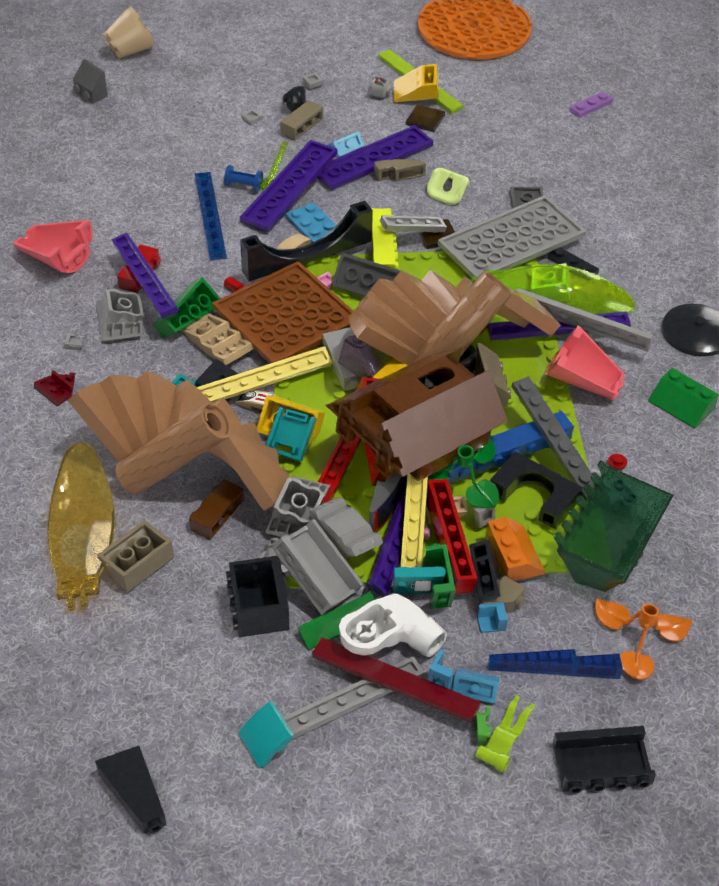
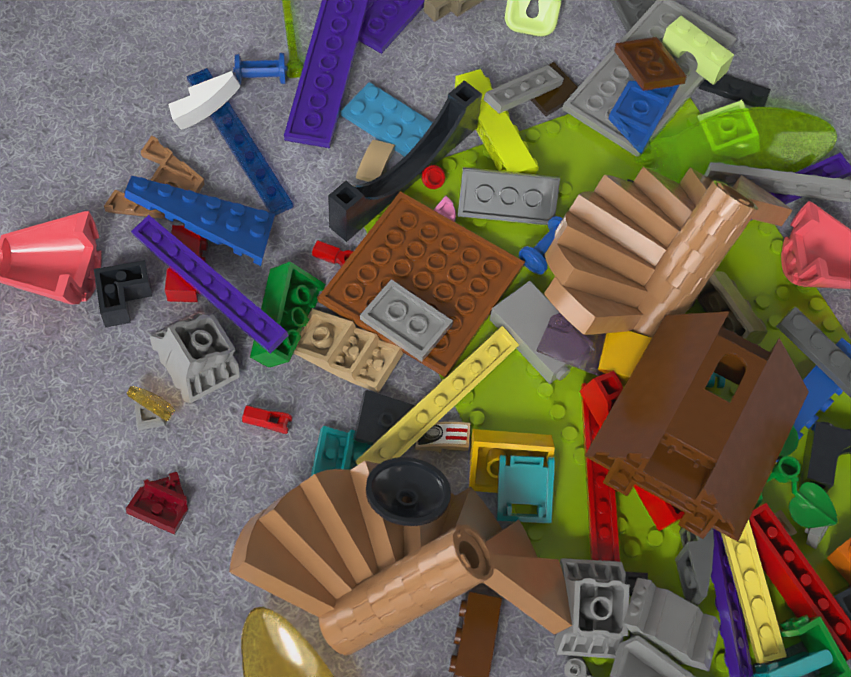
camera: 25 degrees left, 15 degrees up
none -> black brick [94,260,152,328]
none -> medium nougat wing [104,136,205,220]
none -> blue wing [124,175,275,266]
none -> clear yellow tile [126,386,175,422]
none -> white slope [169,71,240,130]
none -> red bar [242,405,293,434]
none -> light grey plate [360,280,453,362]
none -> black dish [365,457,451,526]
none -> red plate [421,165,445,189]
none -> blue wing [608,81,679,154]
none -> reddish brown plate [614,37,687,91]
none -> yellowish green arch [662,16,734,85]

